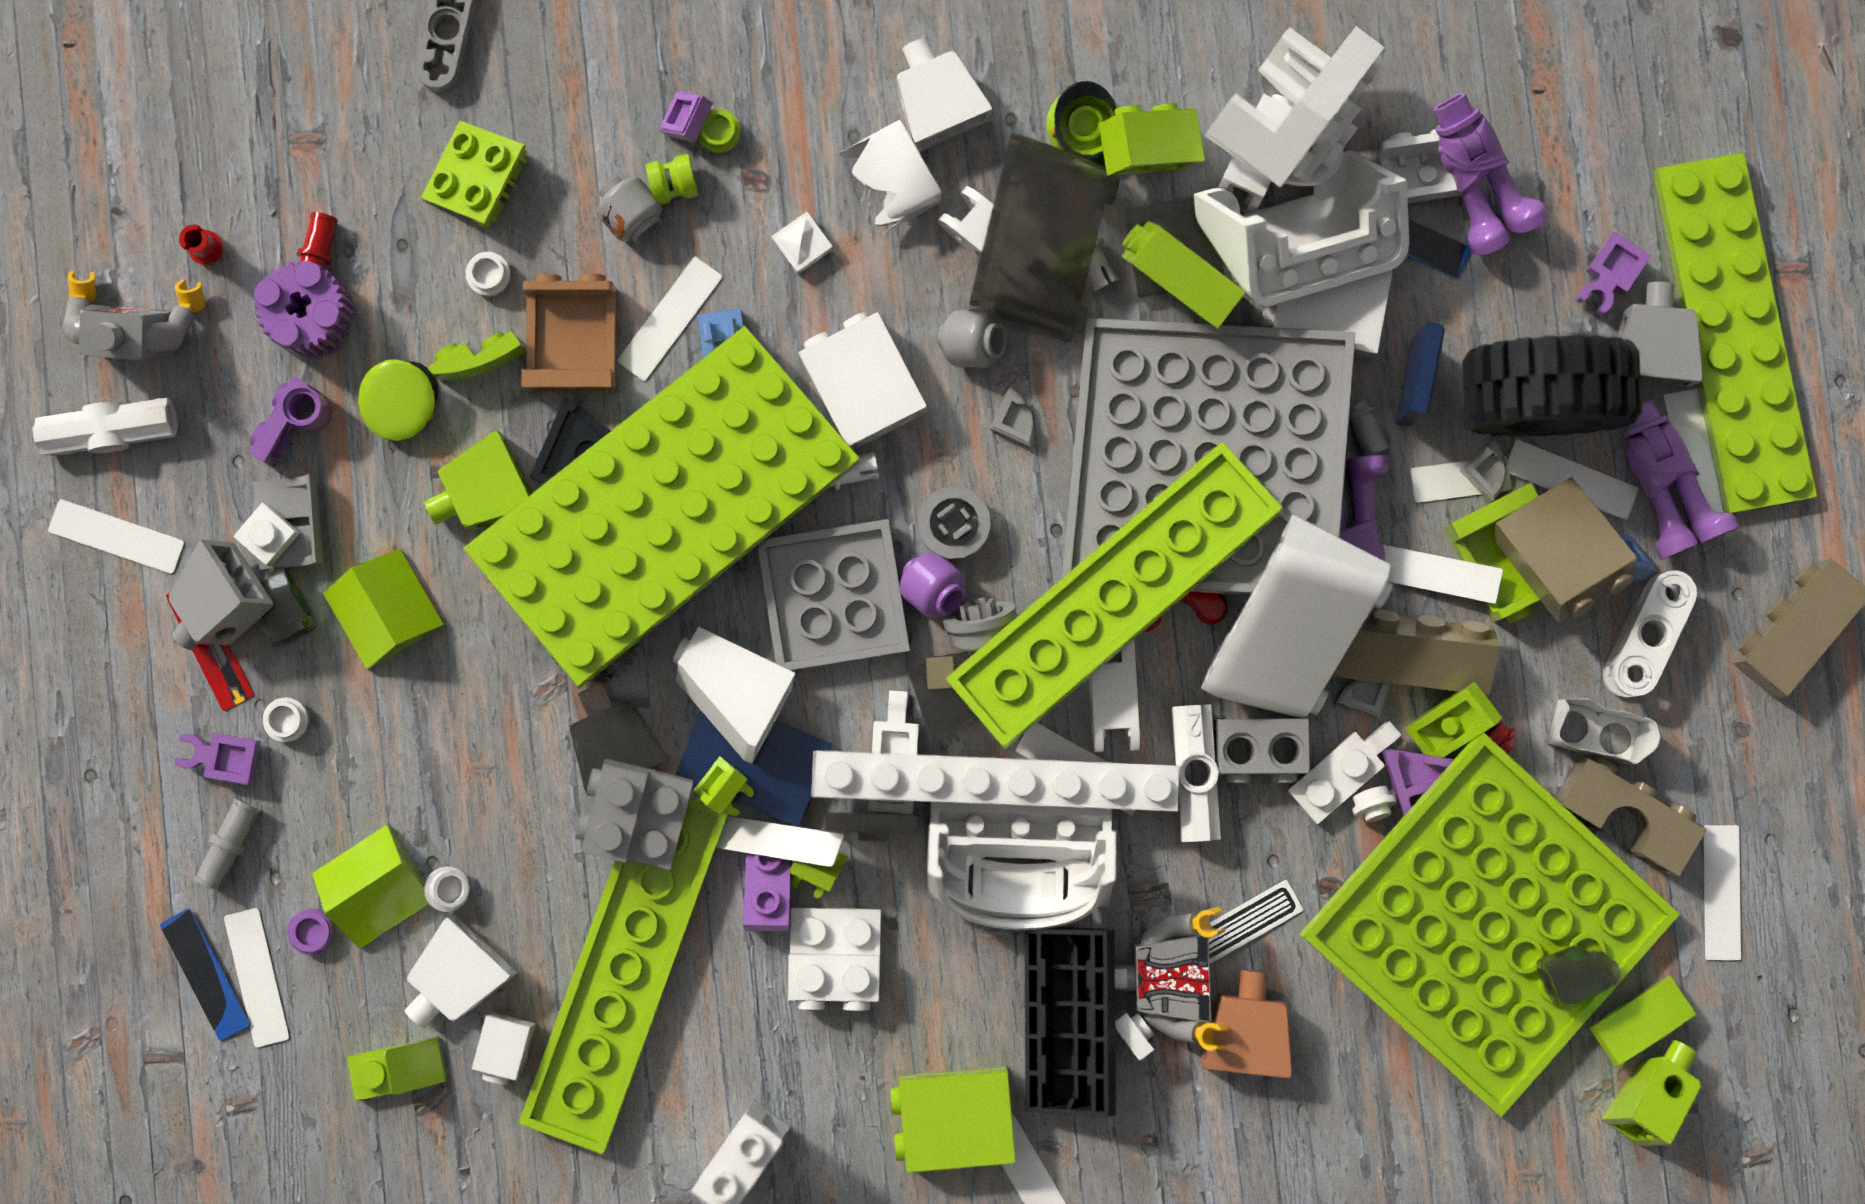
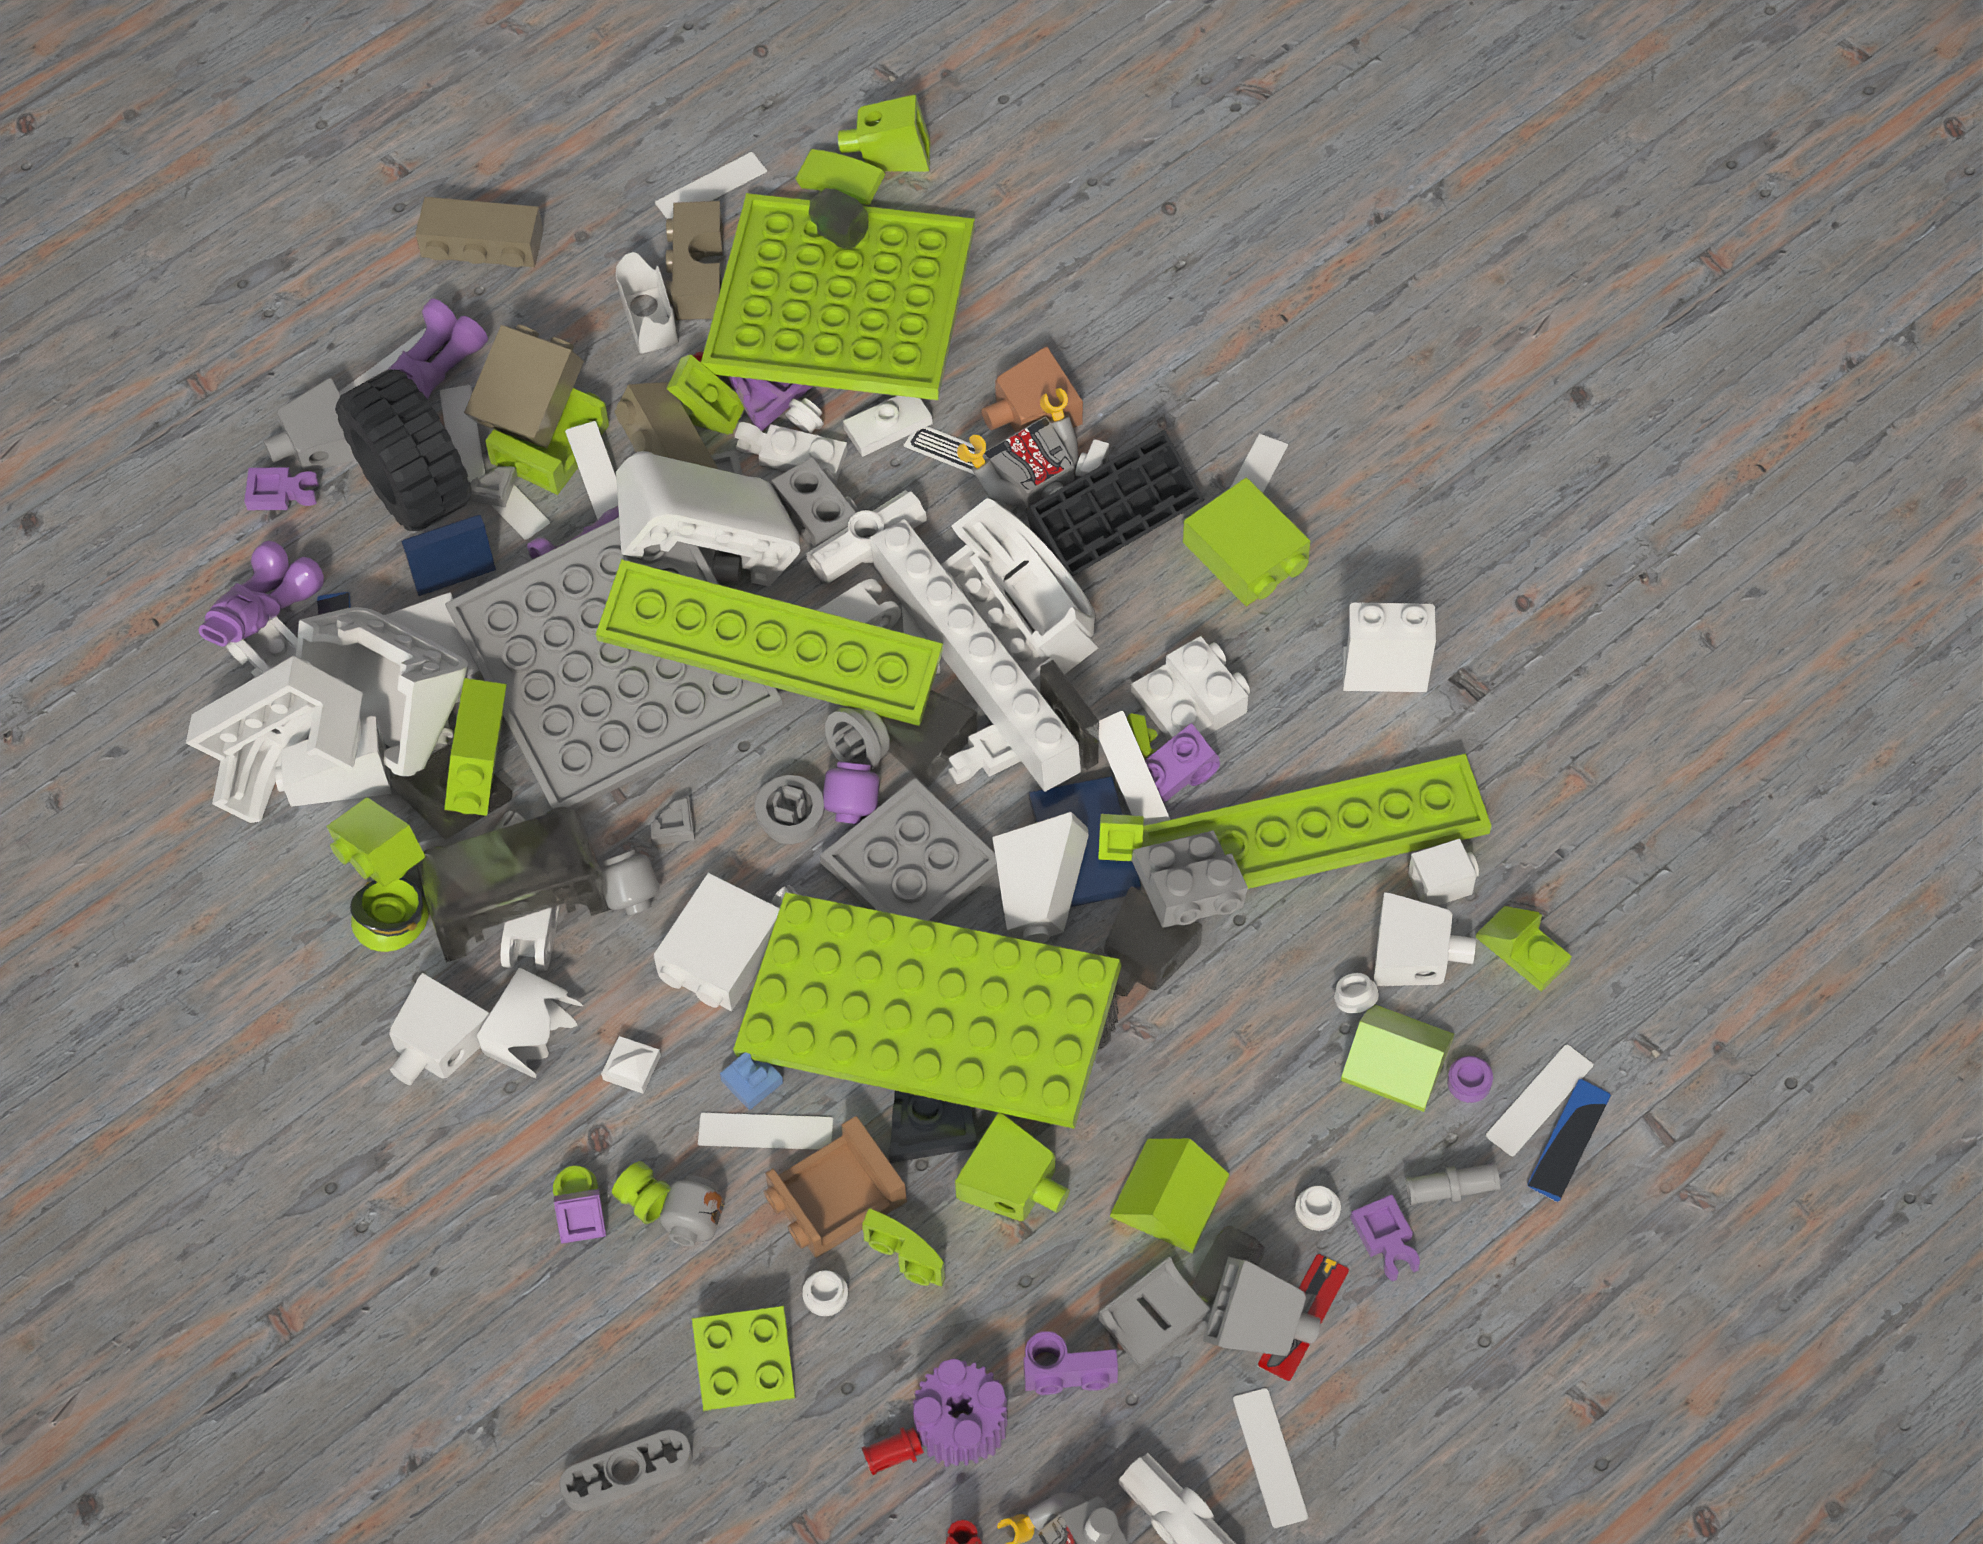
camera: 125 degrees left, 25 degrees down
white plate [233,502,300,567] -> none
lime piece [358,359,438,441] -> none
dark tan window [926,656,954,690] -> none
white piece [1603,570,1697,698] -> none
lime plate [1653,152,1817,514] -> none
none -> white plate [843,396,933,457]

